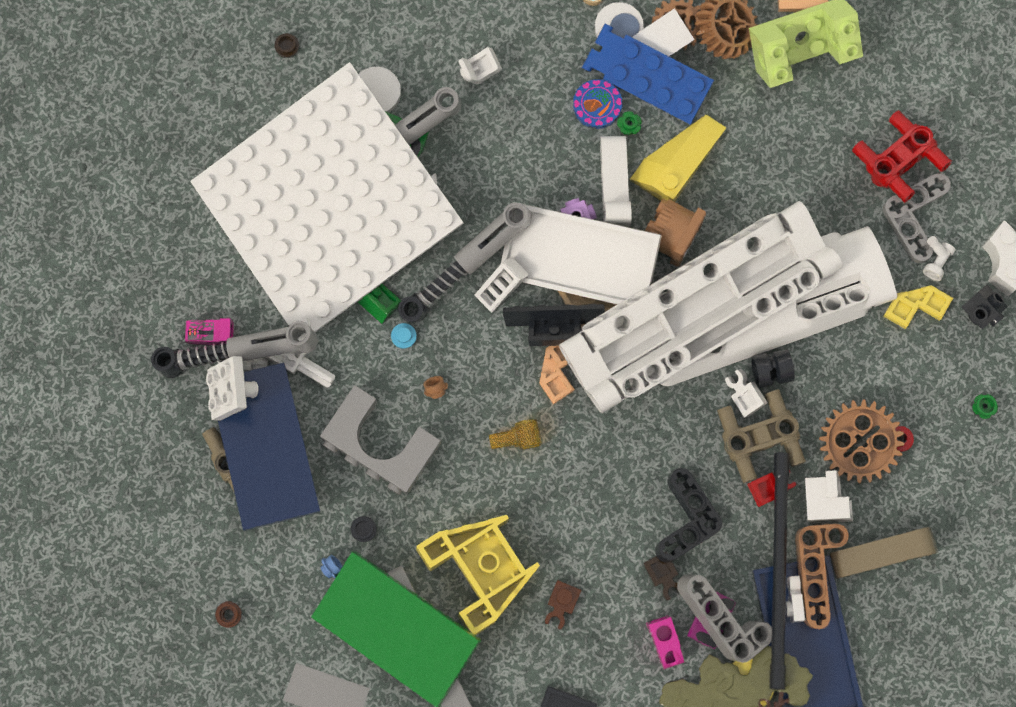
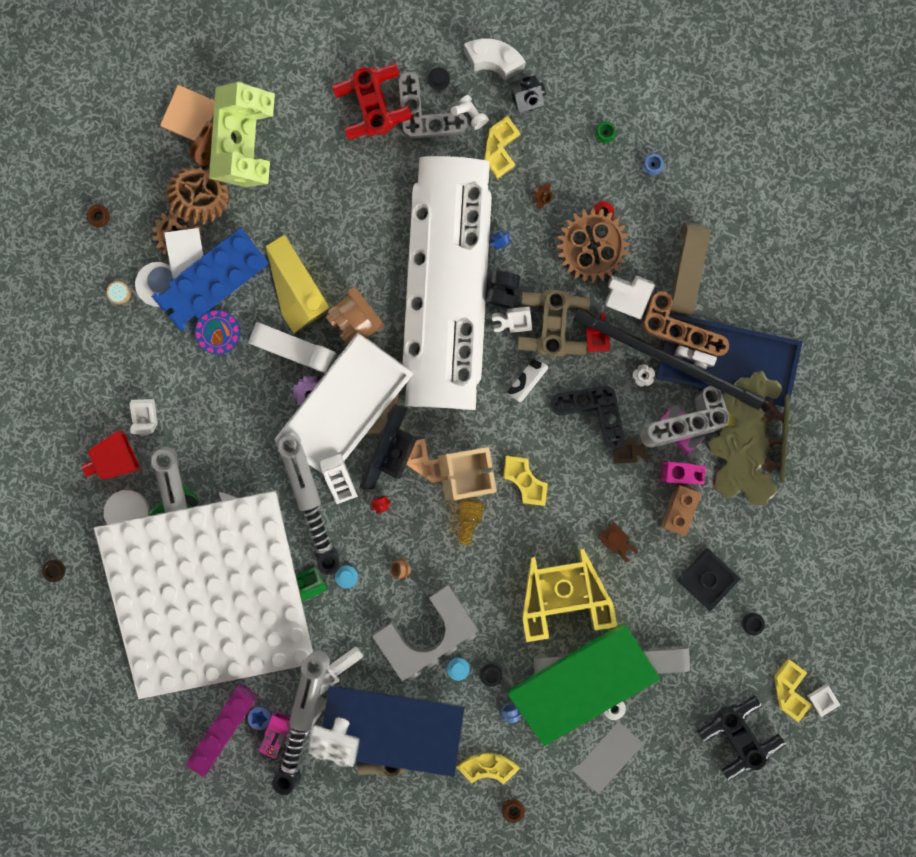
camera: 70 degrees left, 10 degrees up
white panel [559,201,843,413] -> none
green plate [617,111,642,135] -> none
none -> red torso [81,431,141,480]
none -> magenta arch [185,684,259,778]
none -> dark orange leg [190,121,213,166]
none -> medium blue tile [248,706,272,730]
none -> red plate [370,496,391,514]
none -> black plate [428,68,450,91]
none -> tan piece [438,447,497,500]
none -> medium azure plate [447,657,470,681]
none -> light yellow tile [456,753,520,784]
none -> blue plate [489,230,511,250]
none -> light yellow tile [503,456,548,506]
none -> white slope [507,359,548,403]
none -> reddish brown plate [532,182,552,209]
none -> white plate [604,701,626,720]
none -> white plate [633,364,655,387]
none -> medium blue plate [642,154,664,176]
none -> medium nougat brick [660,485,702,536]

